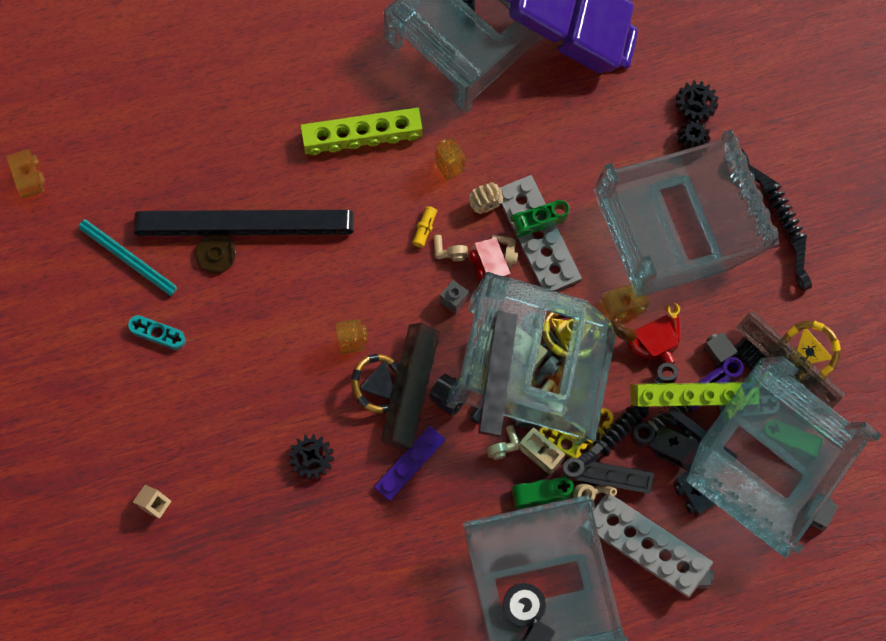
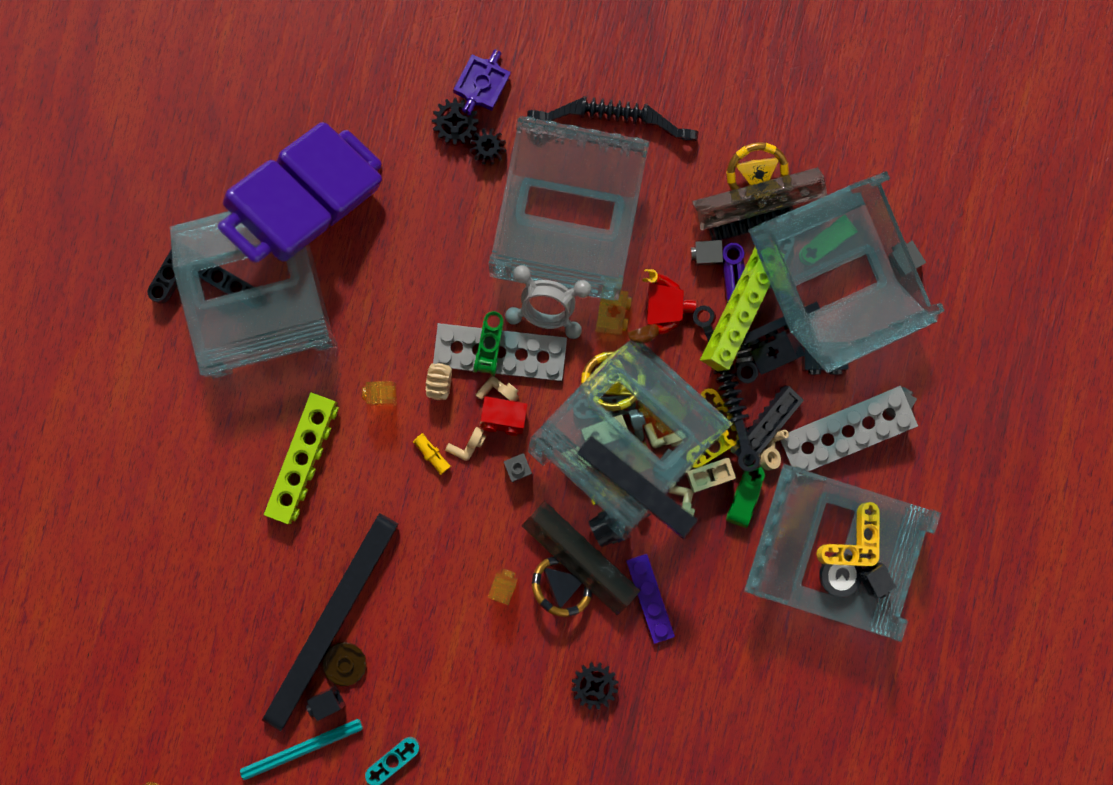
camera: 55 degrees left, 15 degrees up
none -> black brick [306,685,346,721]
none -> dark purple plate [453,50,511,115]
none -> light grey piece [505,265,592,339]
none -> yellow beam [817,502,880,566]

